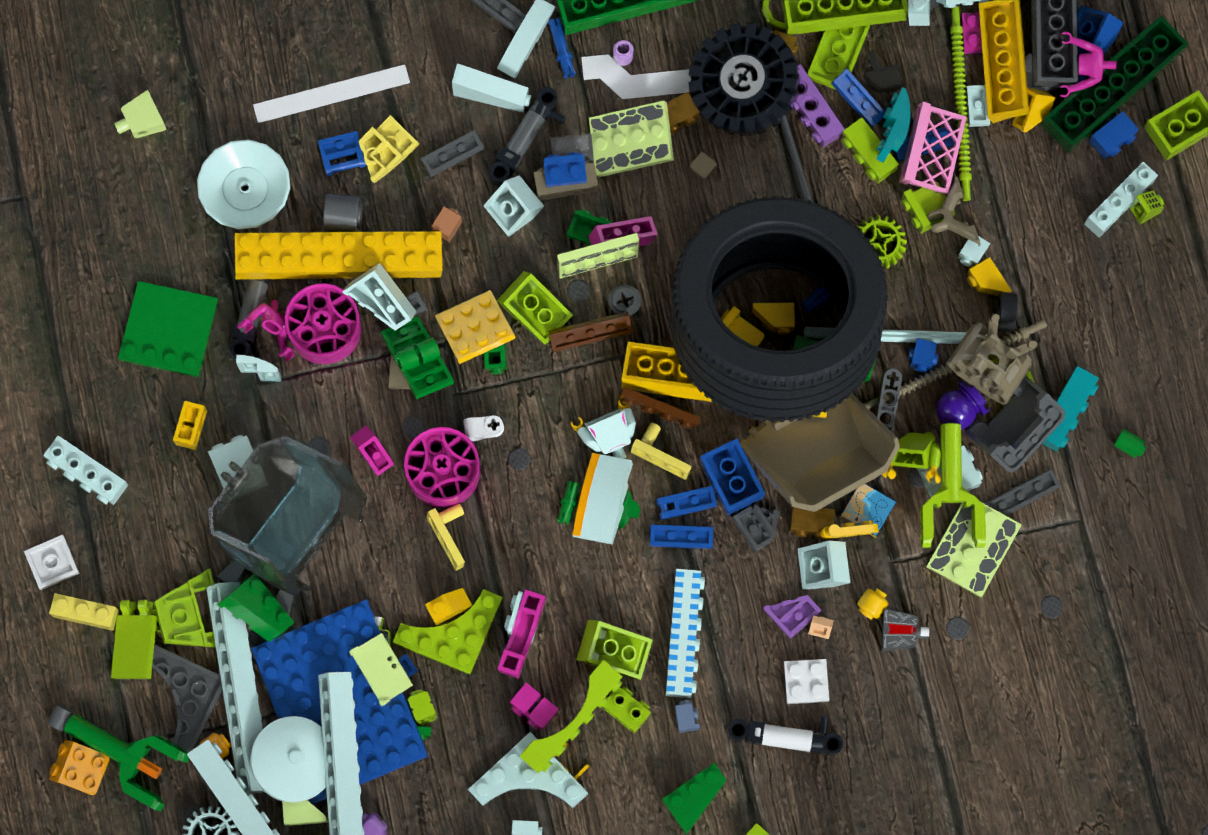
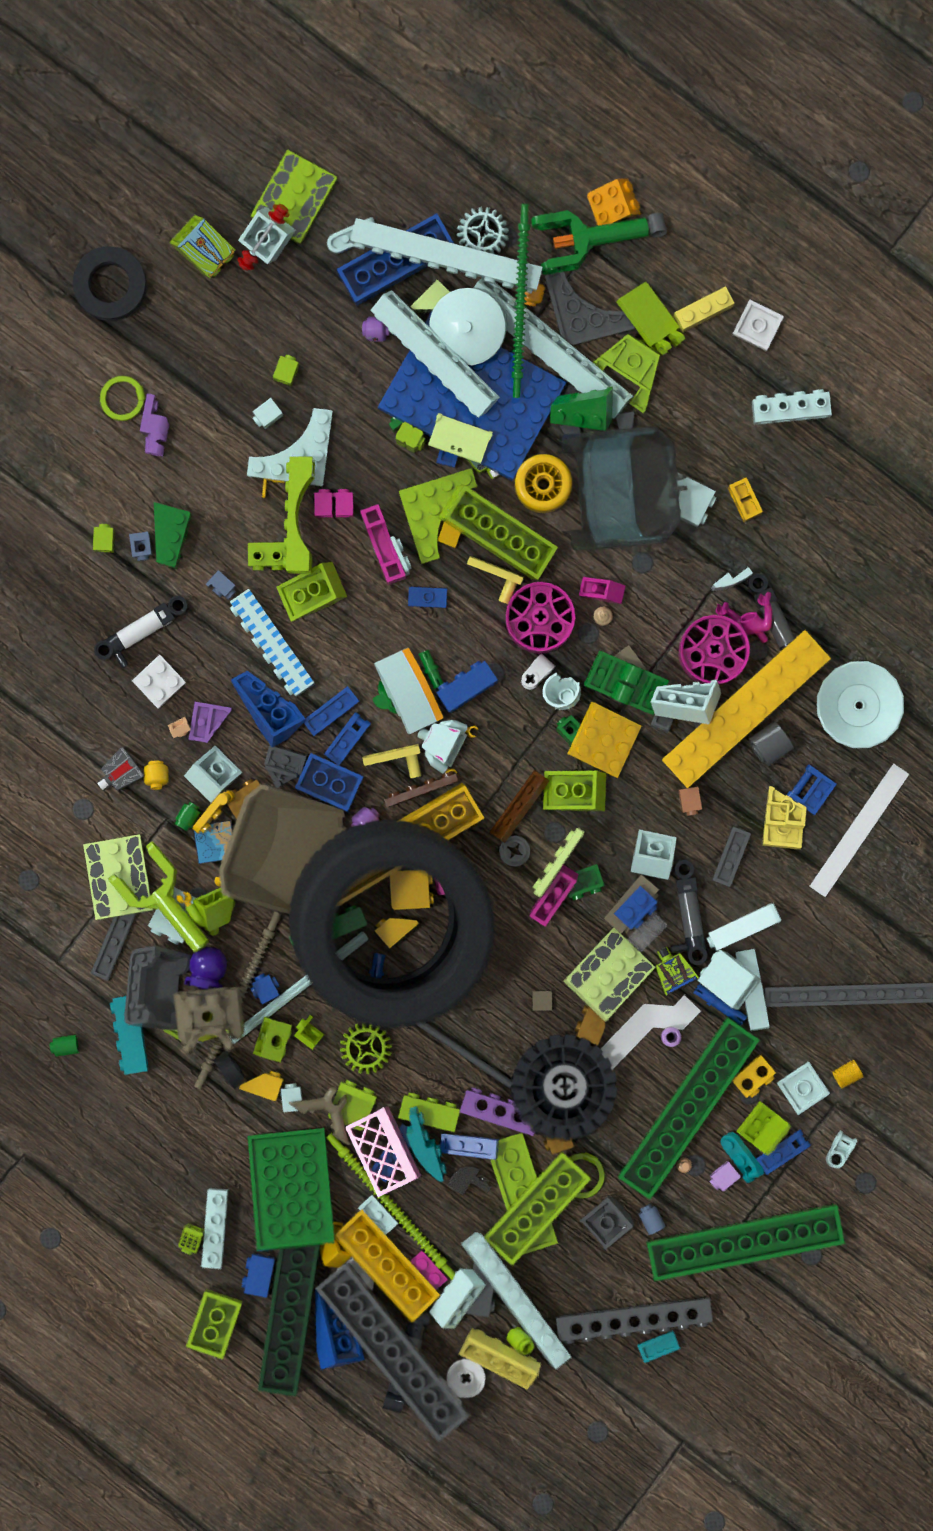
camera: 145 degrees right, 10 degrees up
green plate [118,281,219,378] -> none
dark grey beam [875,368,902,433] -> none
dark pink piece [1060,32,1116,97] -> none
none -> sand blue brick [129,532,153,561]
none -> green brick [174,802,201,832]
none -> blue wedge [231,671,305,748]
none -> green plate [248,1128,335,1251]
none -> lime brick [253,1017,292,1062]
none -> lime bracket [294,1015,324,1050]
none -> medium lavender head [351,807,380,827]
none -> blue plate [408,587,447,608]
none -> blue brick [437,660,498,714]
none -> lime brick [438,485,558,580]
none -> green hose [511,204,530,398]
none -> yellow wheel [515,454,572,513]
none -> light aqua helmet [543,673,581,710]
none -> tan plate [593,606,613,626]
none -> torso [655,947,698,995]
none -> light aqua brick [698,950,760,1010]

